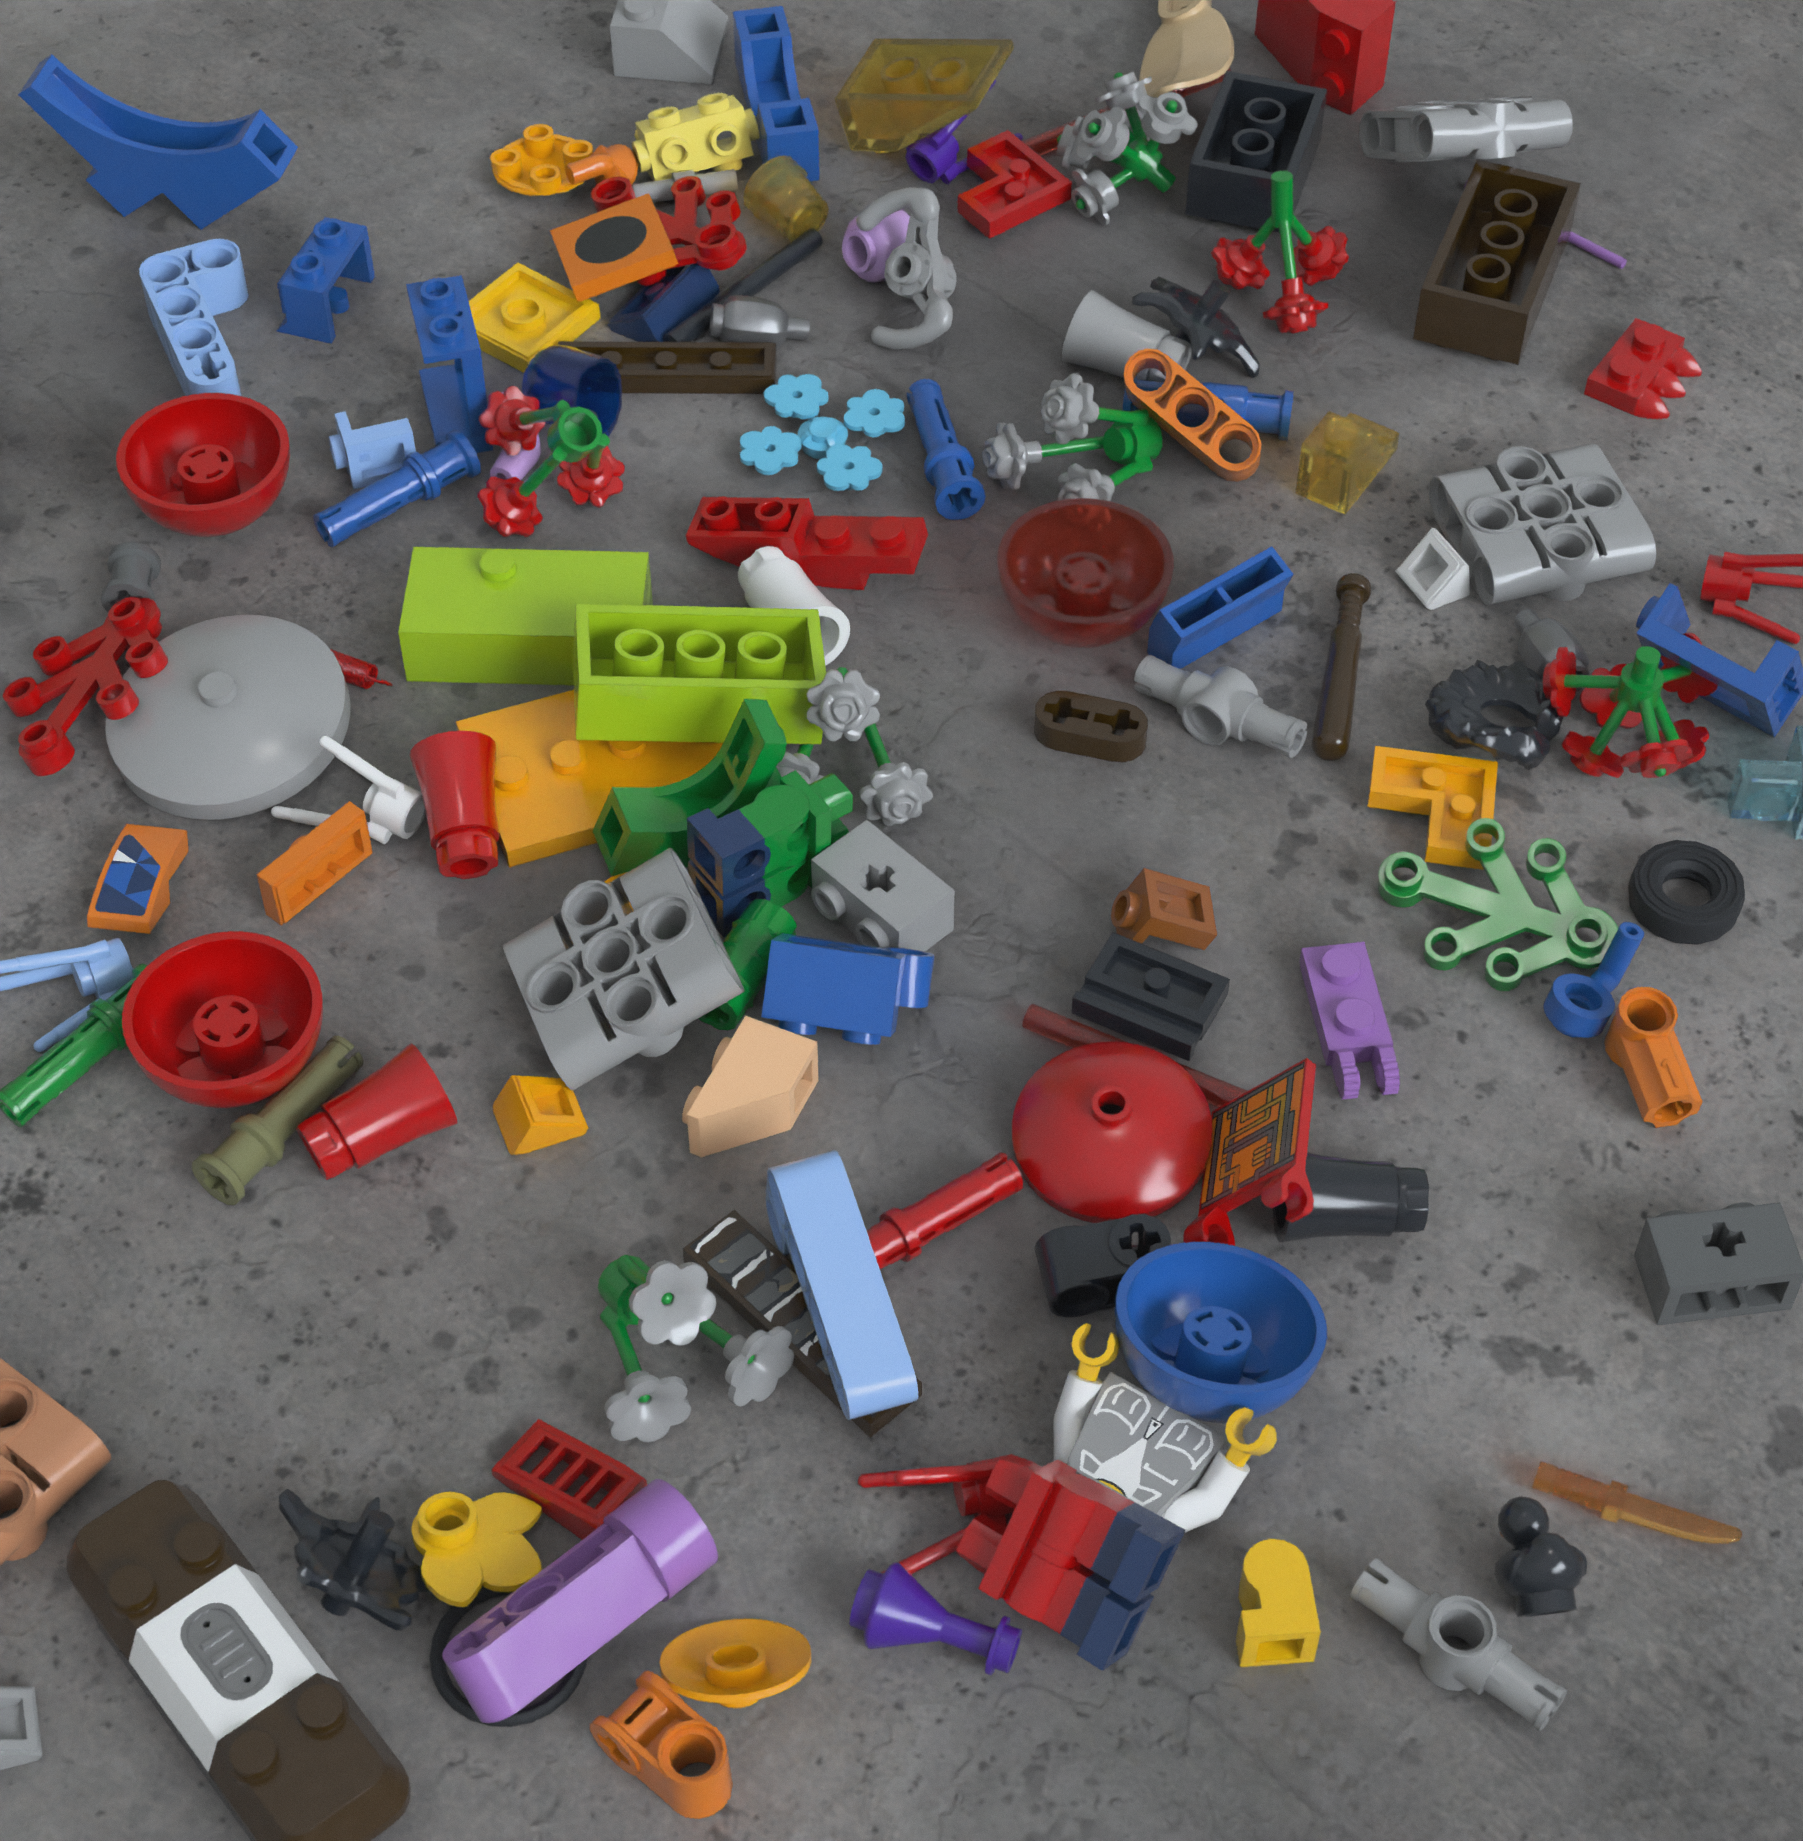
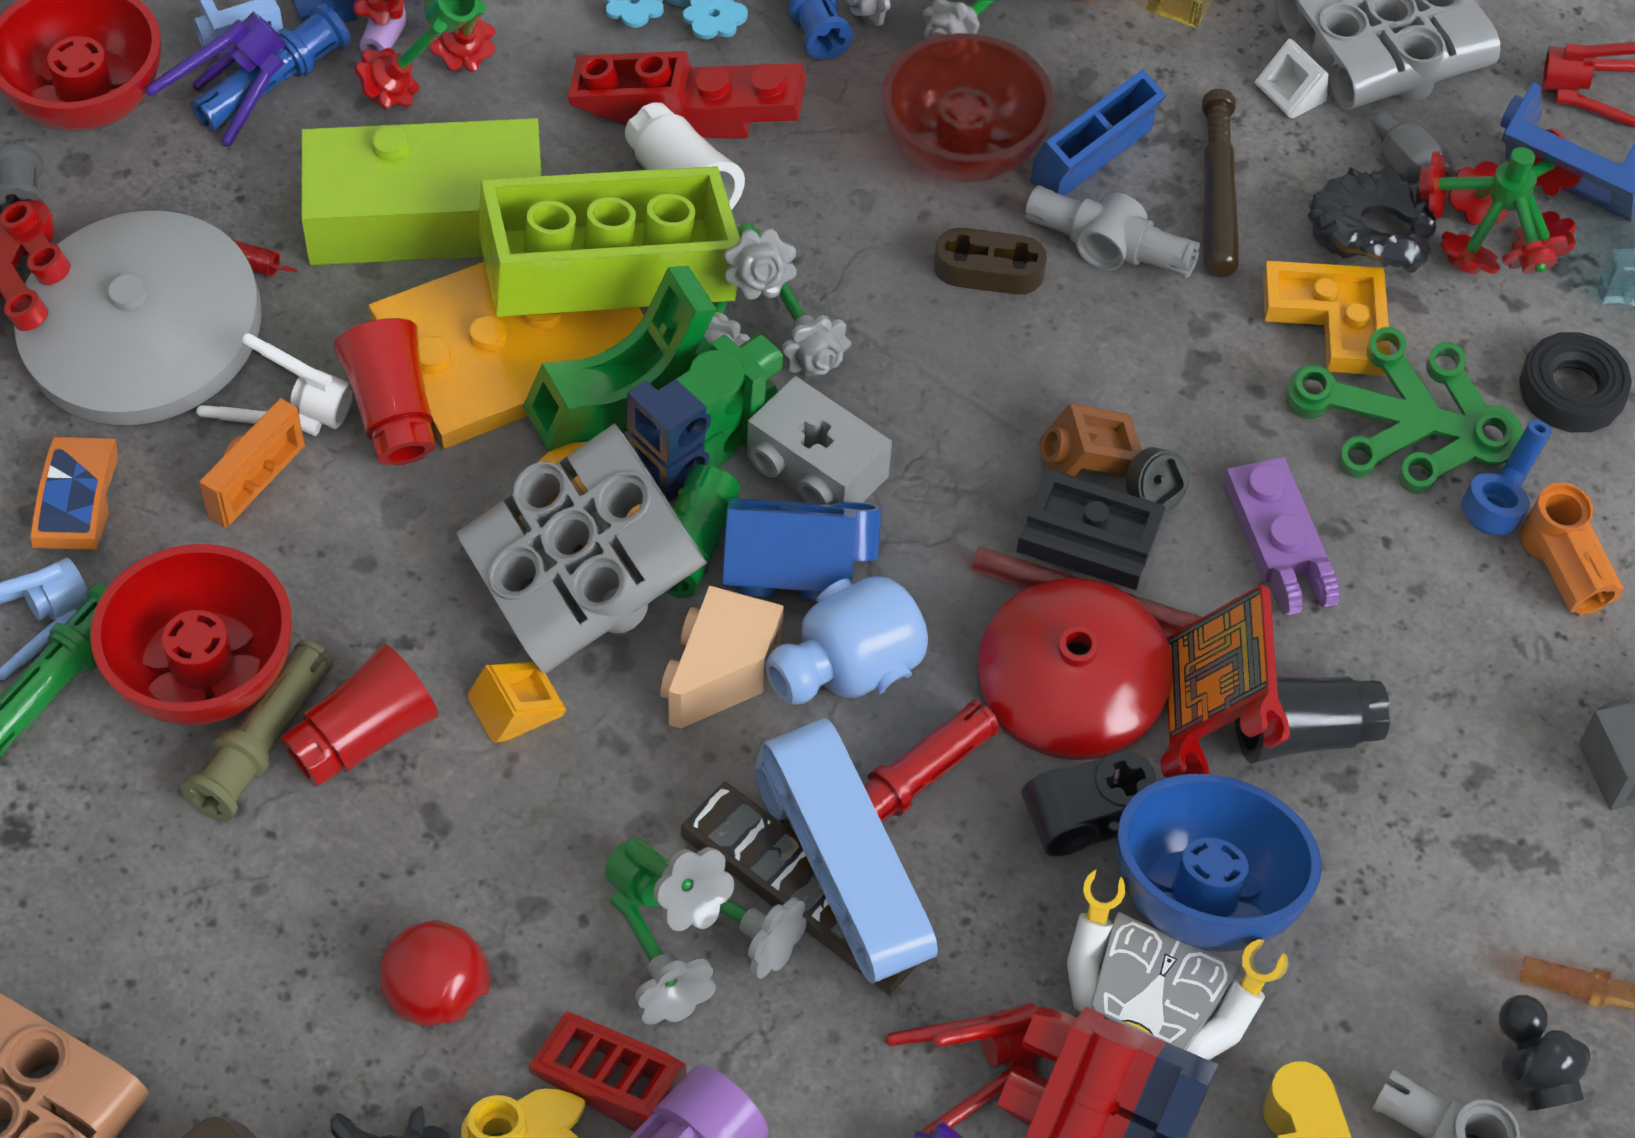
camera: 10 degrees left, 5 degrees up
none -> dark purple plant [145,11,287,147]
none -> red hair [380,920,491,1027]
none -> light blue piece [765,576,928,705]
none -> pearl dark grey tile [1126,447,1189,511]

